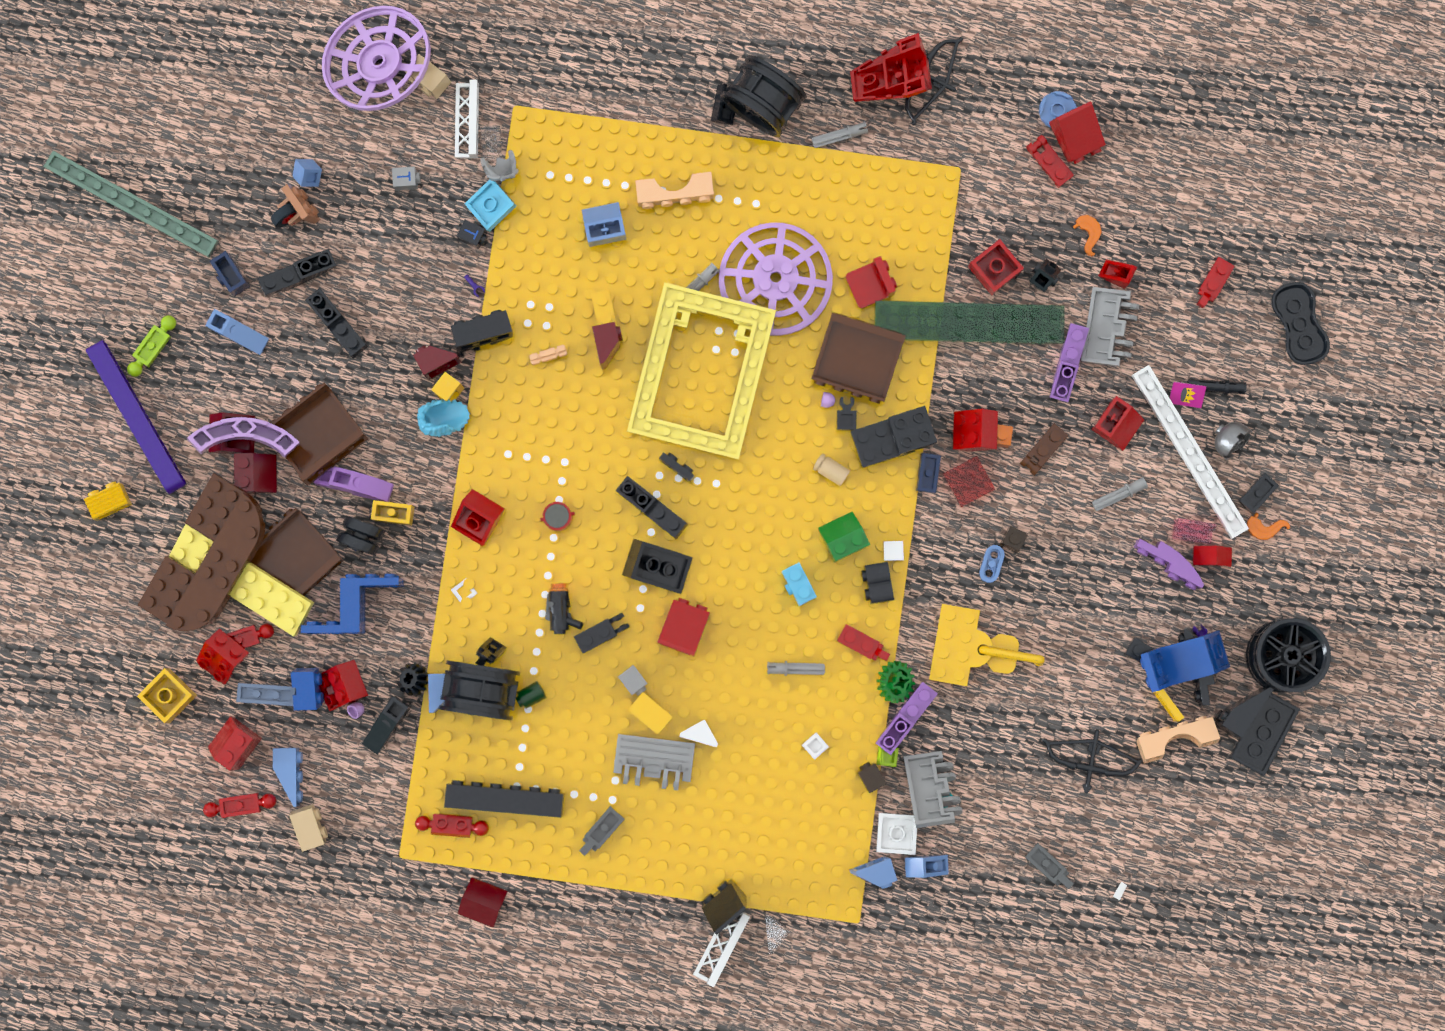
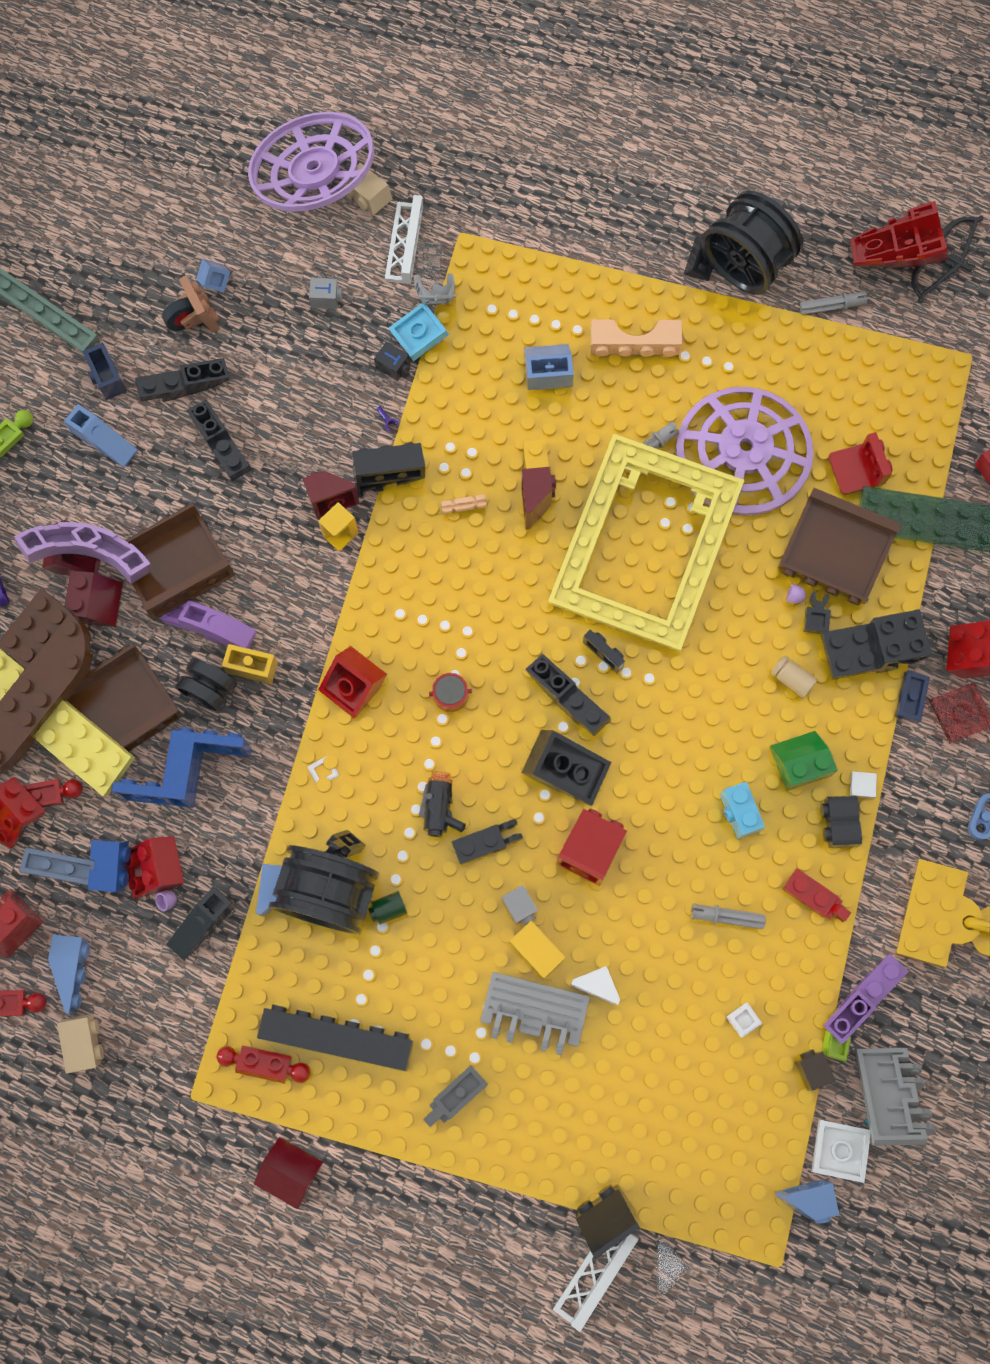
camera: 10 degrees right, 10 degrees down
black gear [397,663,428,696] -> none
medium azure piece [417,399,470,437] -> none
green gear [876,661,916,703] -> none
medium blue slope [905,855,949,878] -> none

